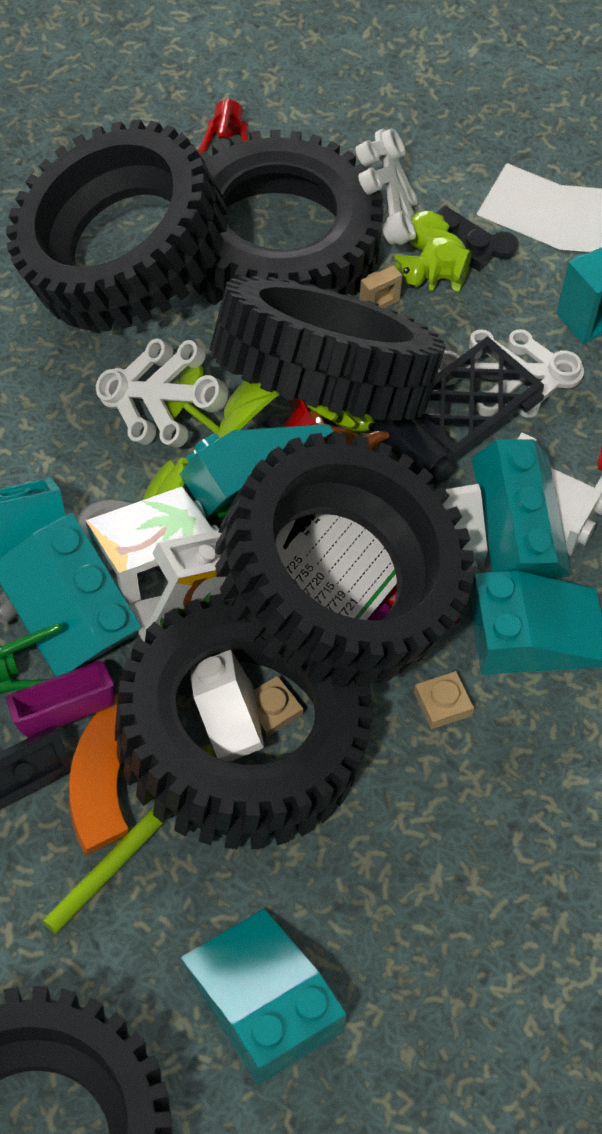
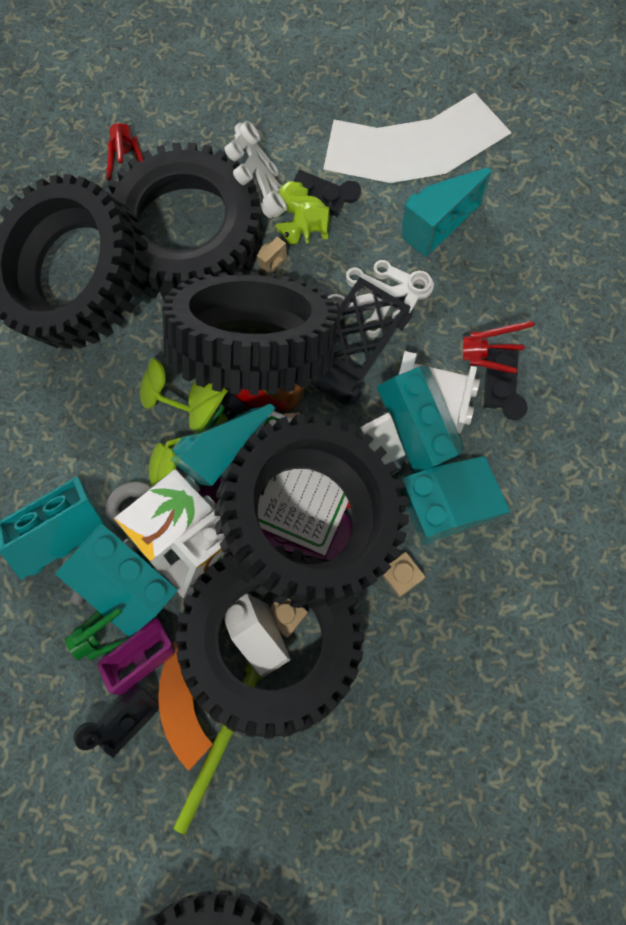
camera: 10 degrees left, 15 degrees up
white plant [96,338,230,448] -> none
teal slope [180,909,347,1085] -> none

